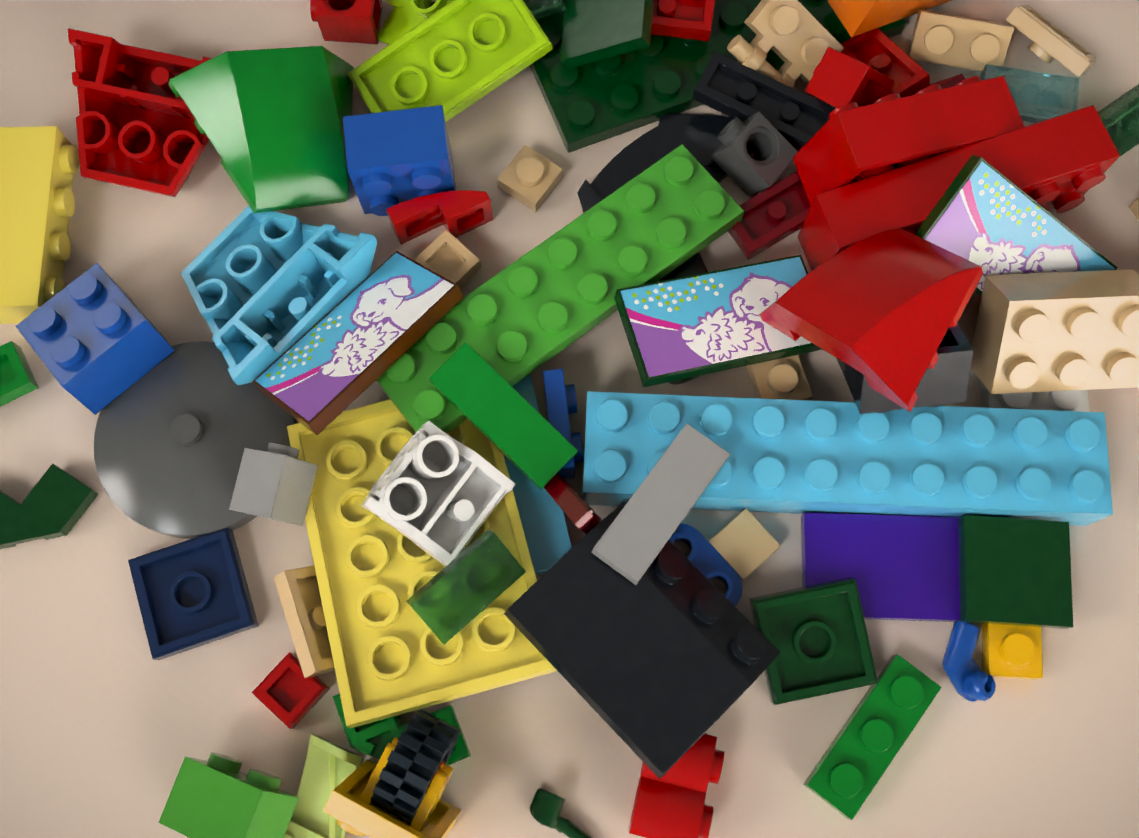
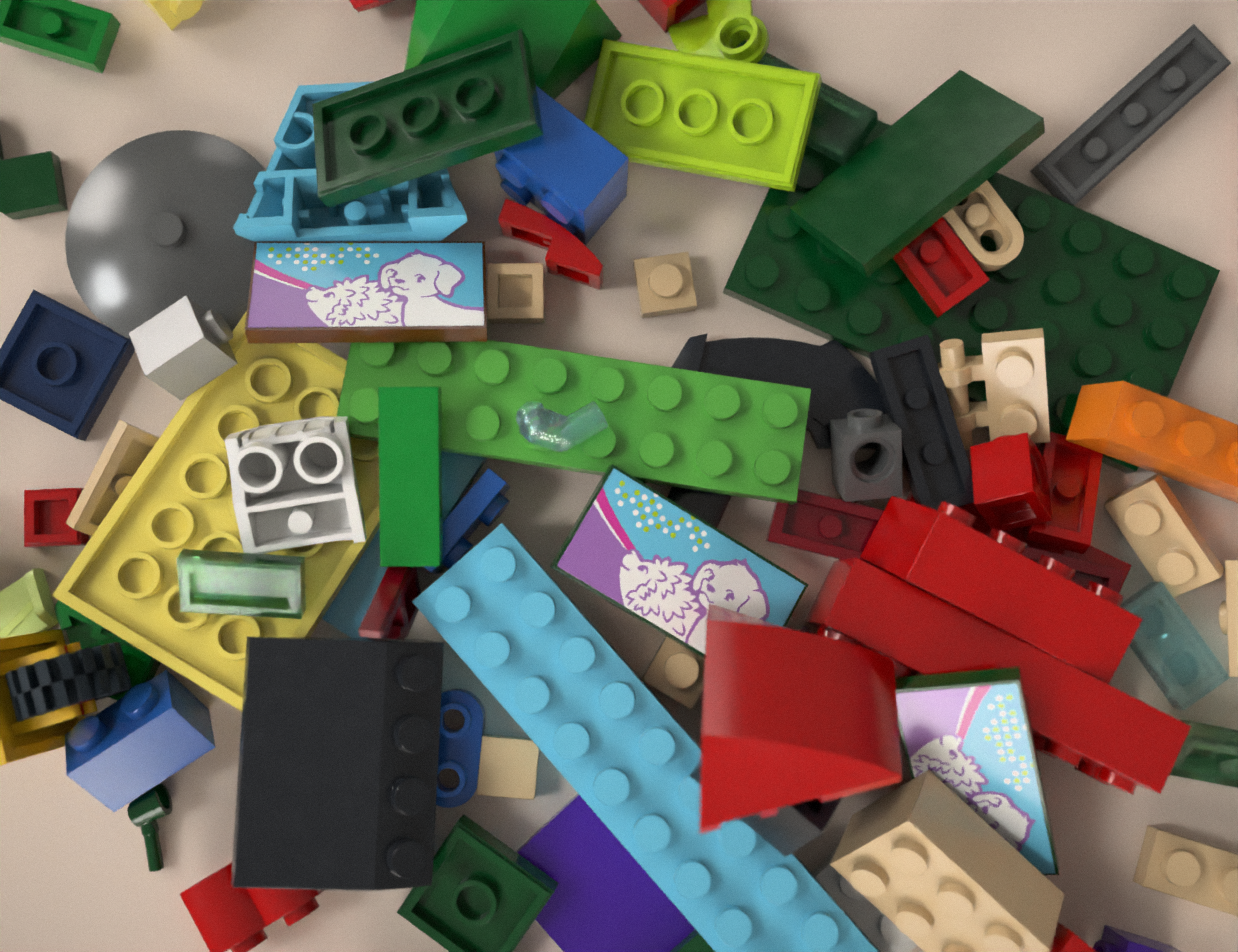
camera: 40 degrees right, 10 degrees up
blue brick [16,263,175,415] -> none
light grey tile [591,423,730,585] -> none
none -> brick [65,669,216,812]
none -> dark green tile [312,29,543,208]
none -> clear light blue arm [516,401,608,452]

